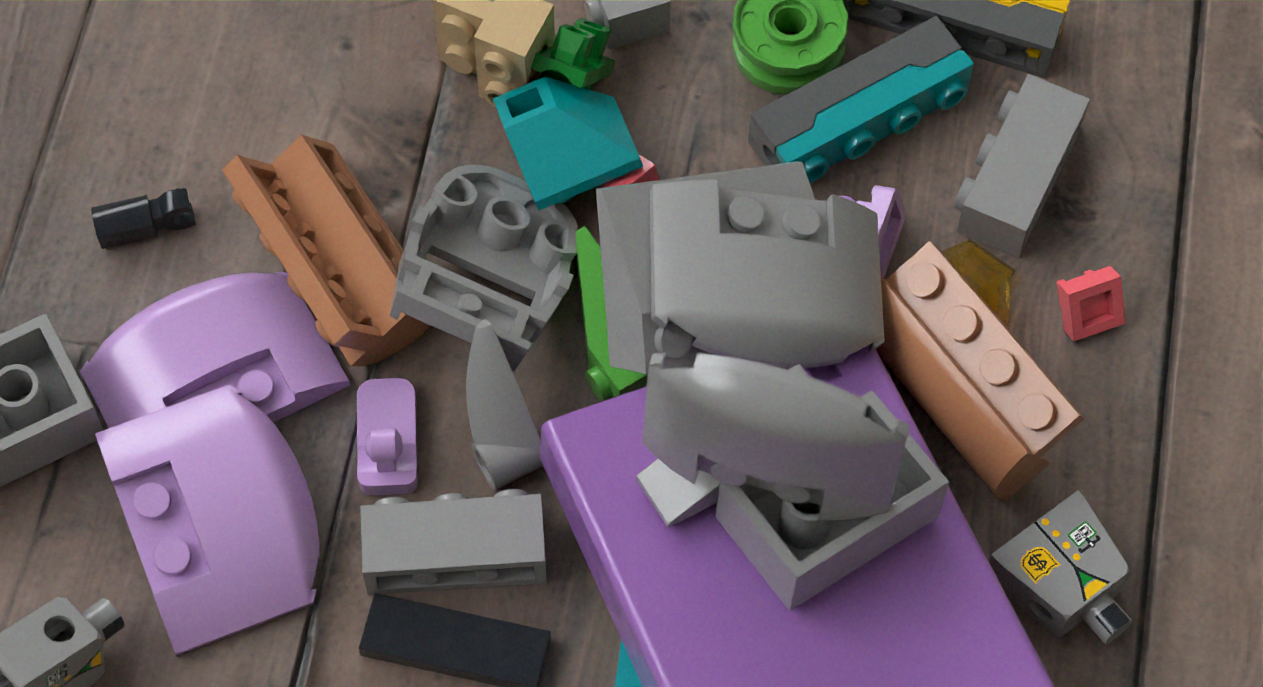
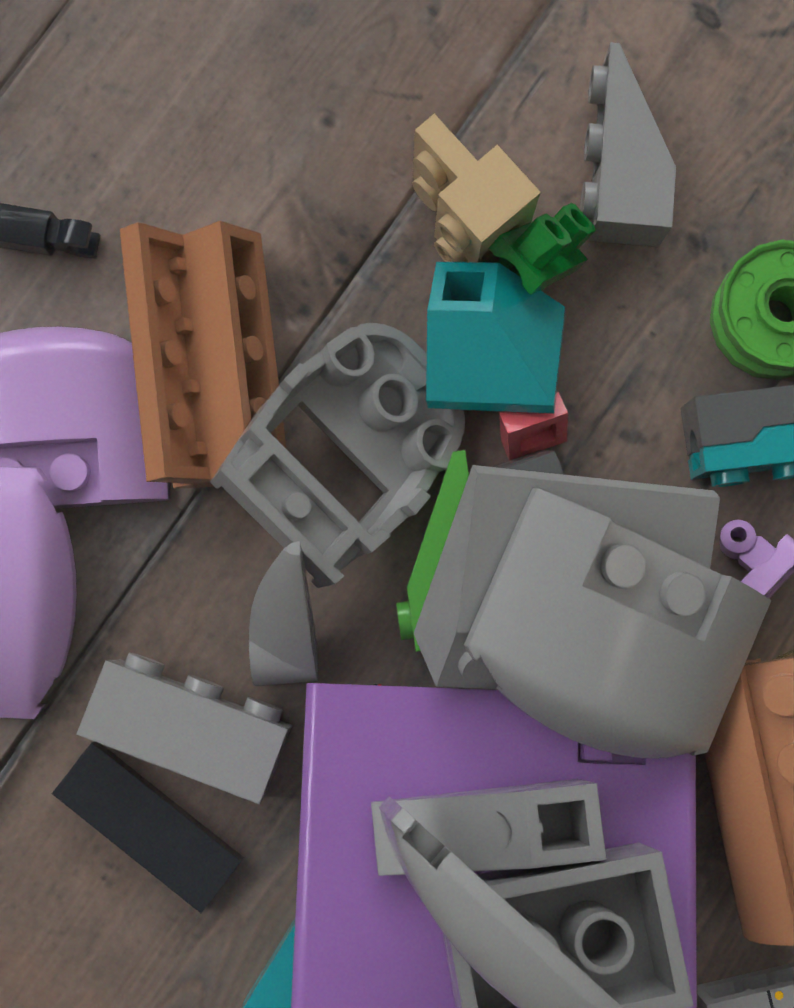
camera: 25 degrees right, 20 degrees up
lavender piece [357,378,418,495] -> none

